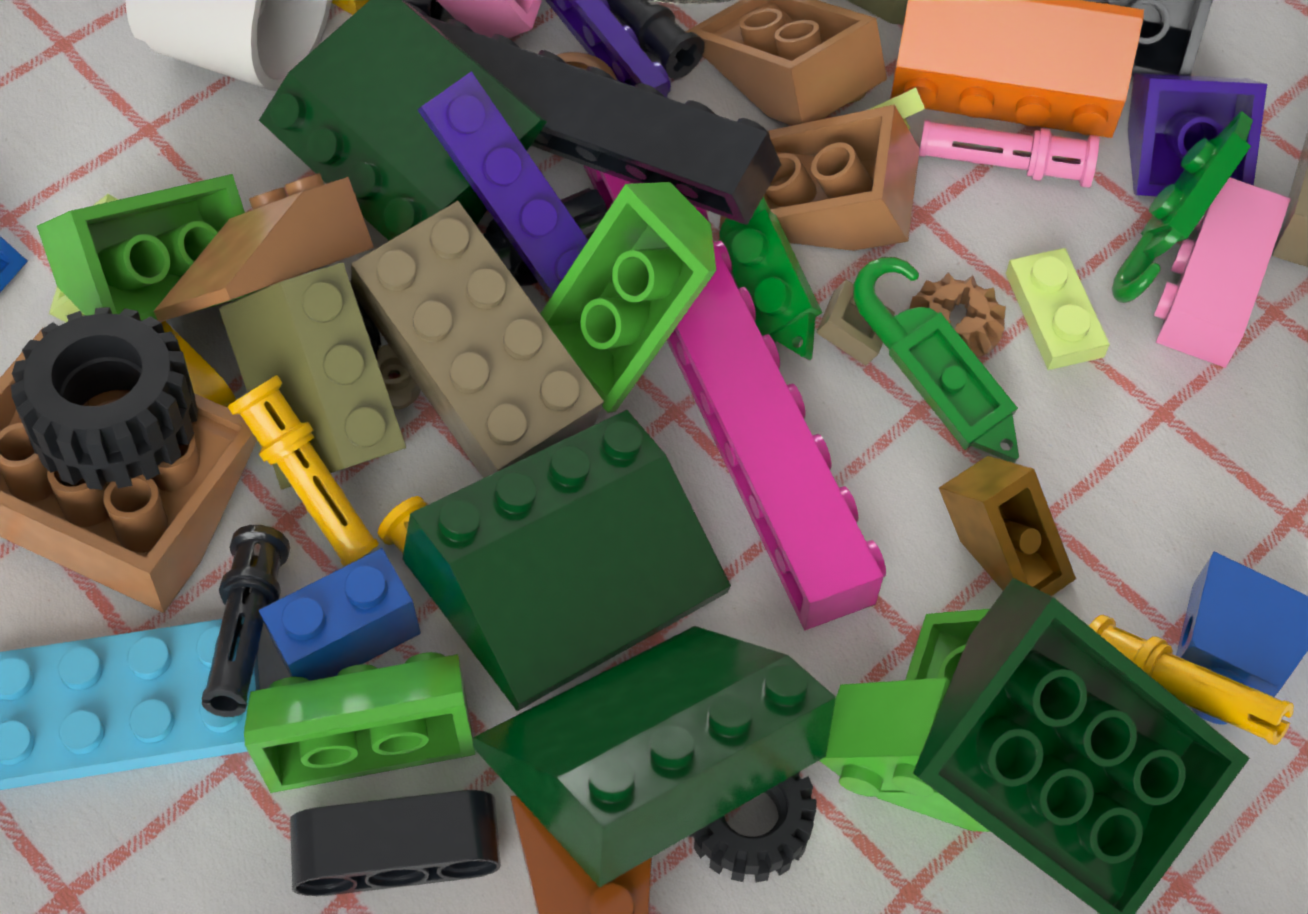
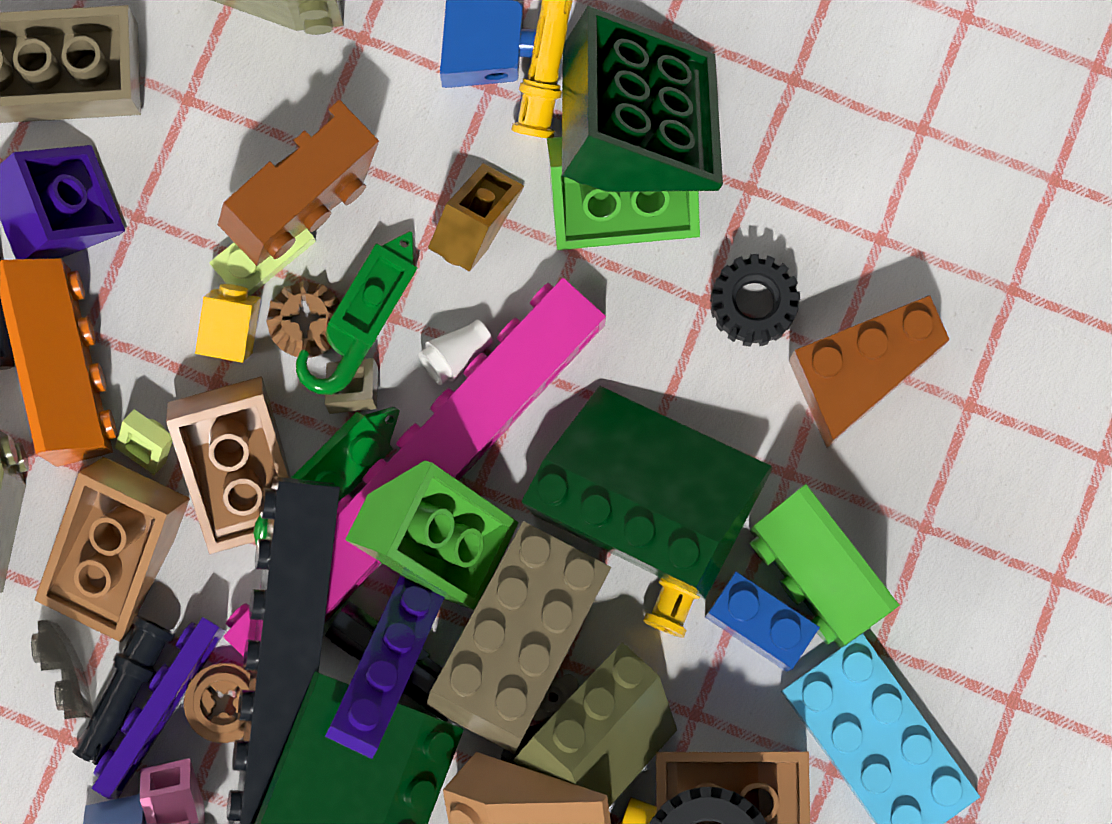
camera: 115 degrees left, 20 degrees up
black pin [201,525,290,717] -> none
yellow pin [227,375,379,567] -> none
black beam [290,790,501,896] -> none
dark green slope [473,626,836,887] -> none
bright green brick [819,678,951,797] -> none
bright pink pin [919,120,1100,188] -> none
green plate [1112,111,1253,303] -> none
bright pink brick [1153,178,1291,368] -> none
none -> yellow brick [195,284,261,363]
none -> dark orange wedge [217,99,379,266]
none -> white cone [419,320,493,385]

